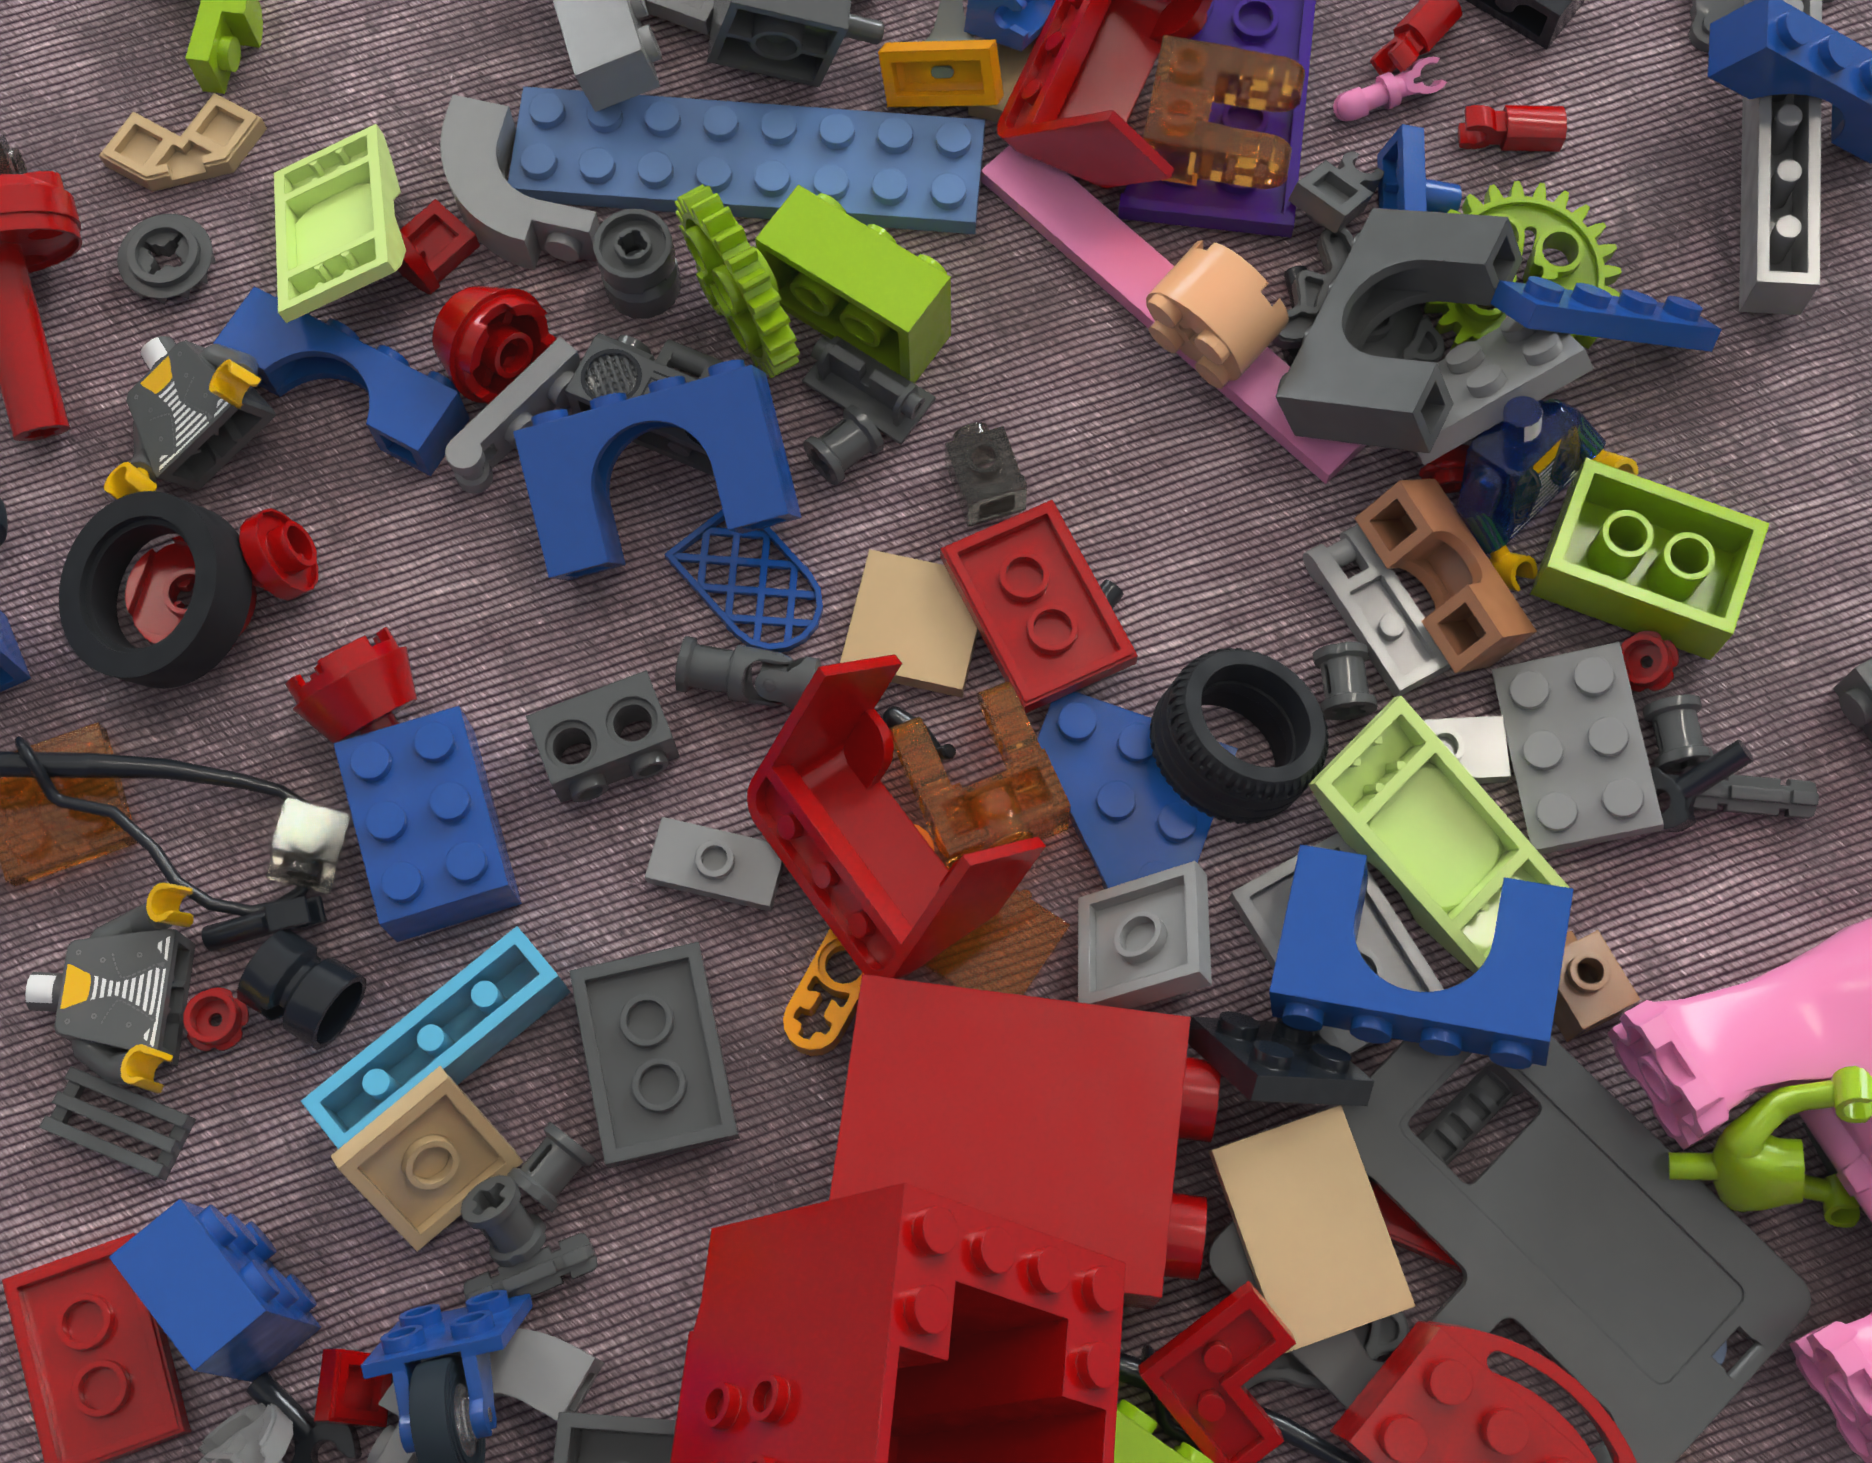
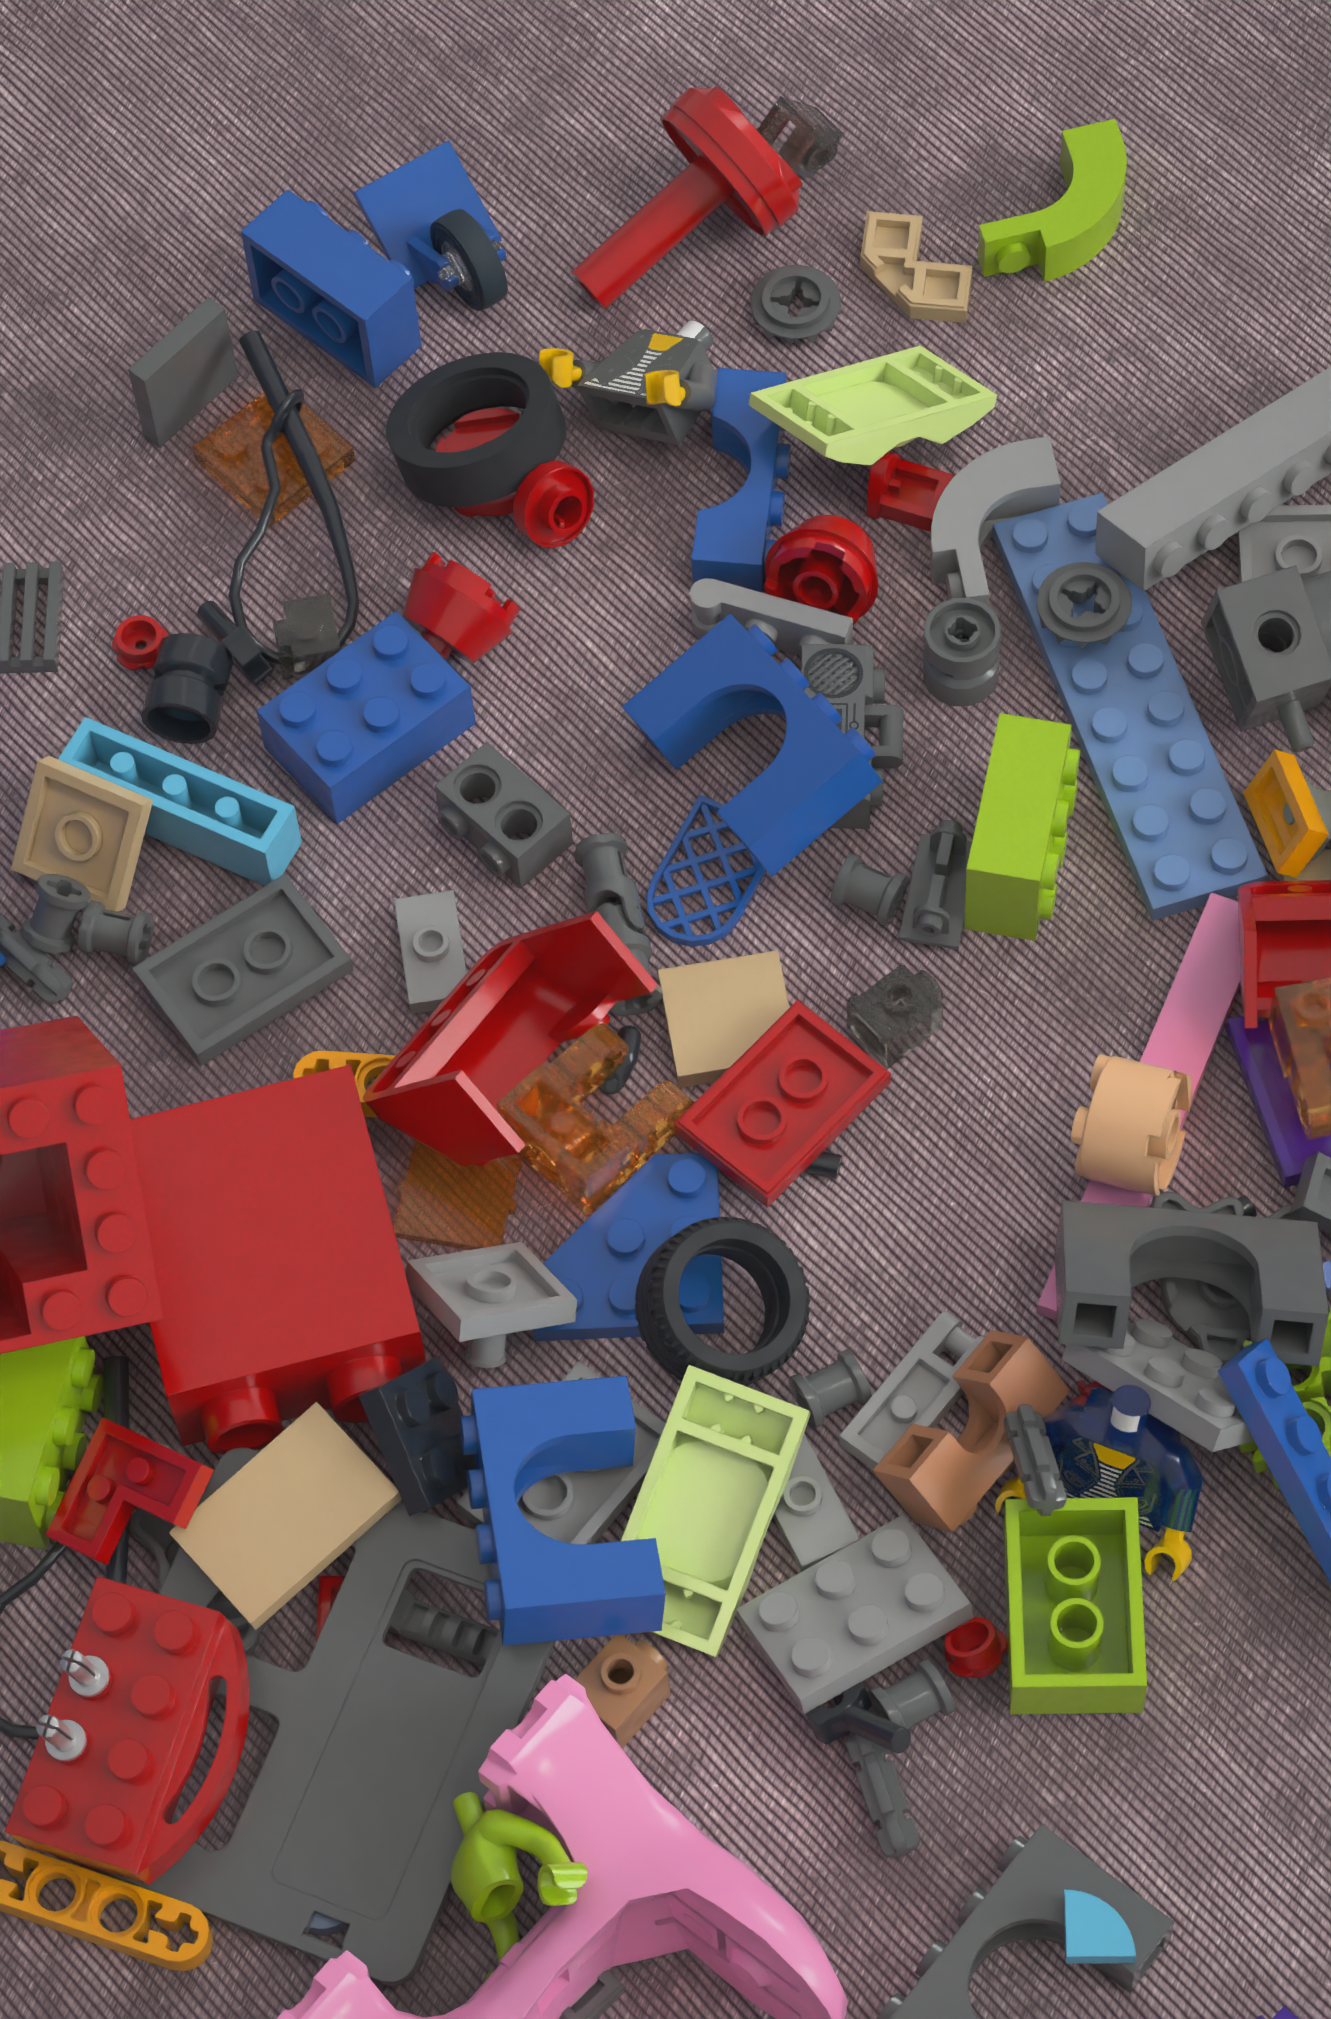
camera: 70 degrees right, 10 degrees down
dark grey torso [25,883,196,1094] -> none
lime gear [674,184,800,378] -> none
none -> dark grey axle [1004,1404,1067,1516]
none -> dark grey gear [1036,562,1132,650]

